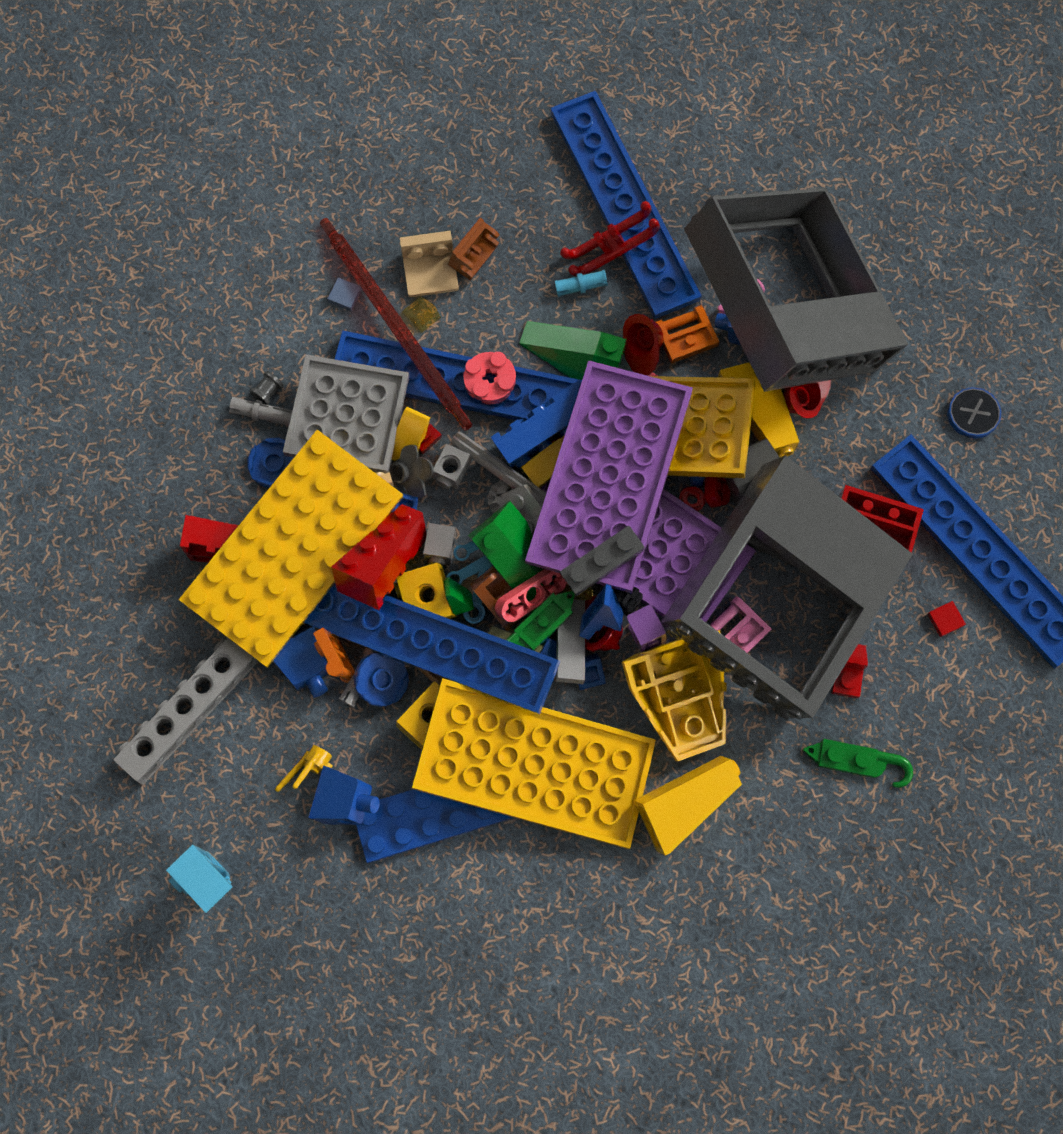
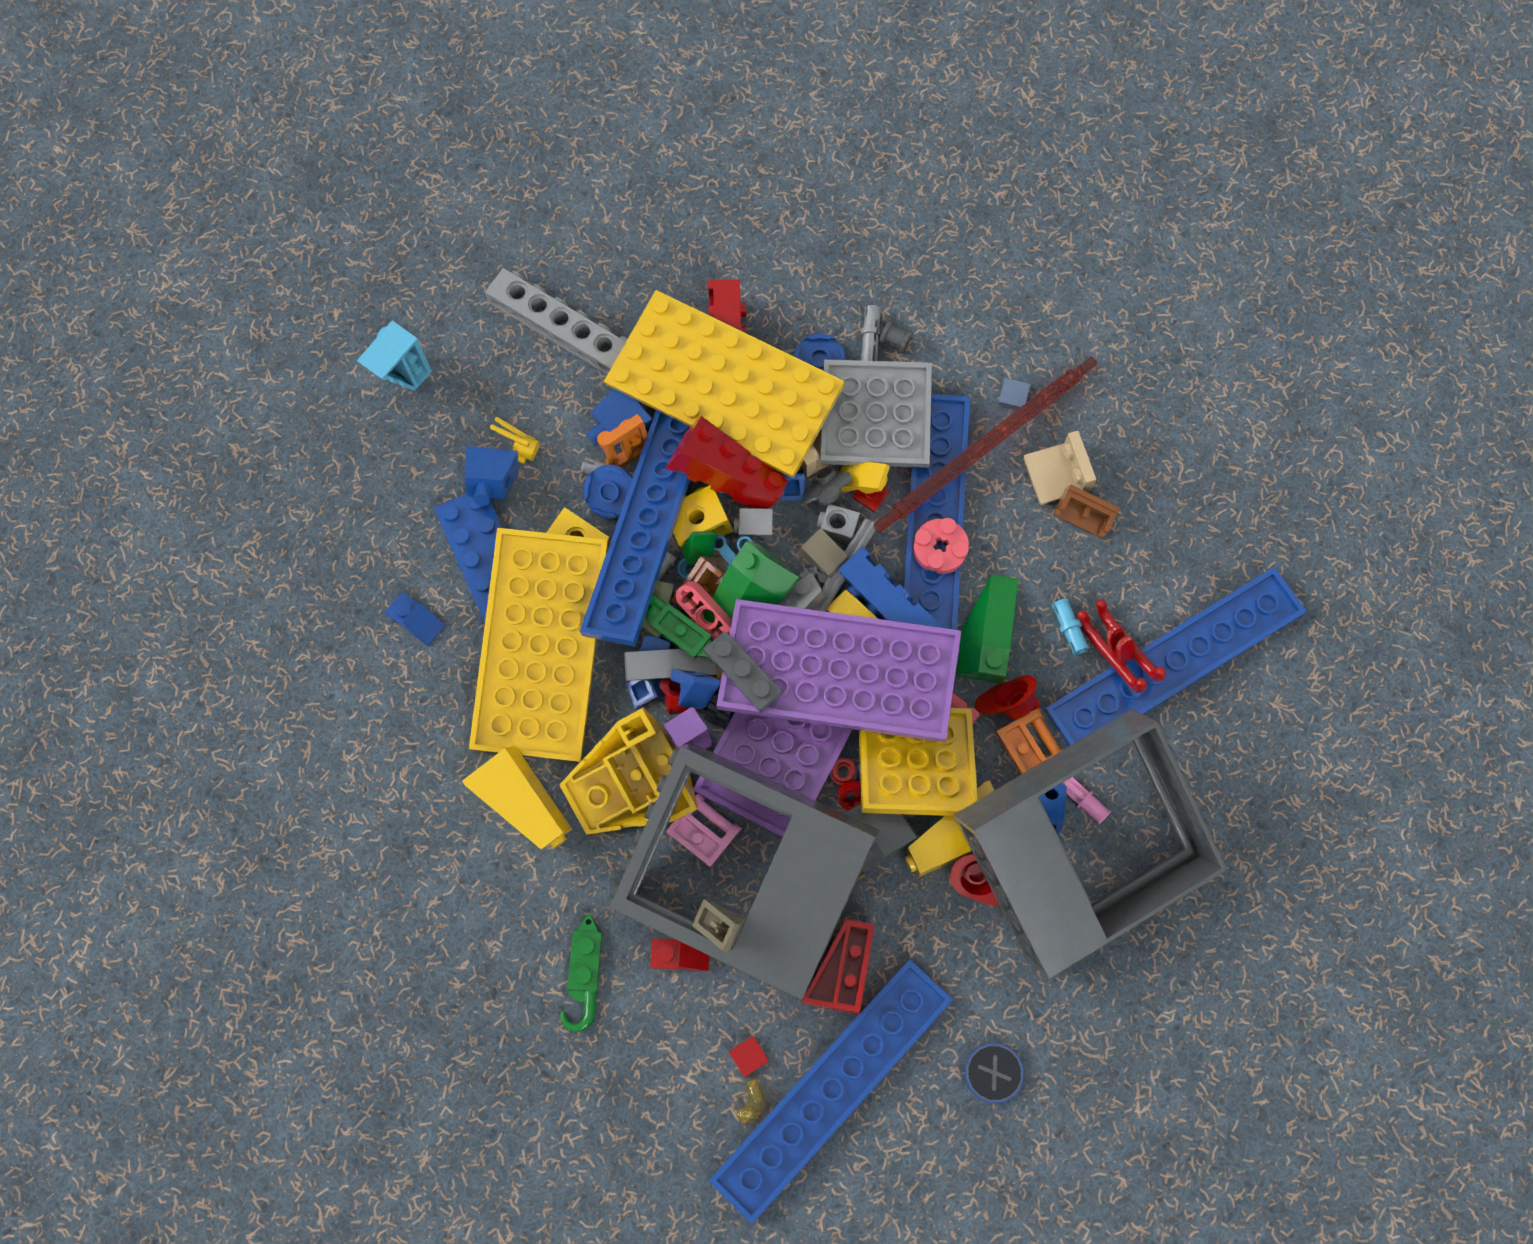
camera: 85 degrees right, 0 degrees up
clear yellow slope [402,296,441,333] -> none
none -> blue slope [385,591,446,646]
none -> dark tan slope [692,899,746,952]
none -> clear yellow arm [737,1079,765,1123]
none -> dark tan slope [798,528,850,578]

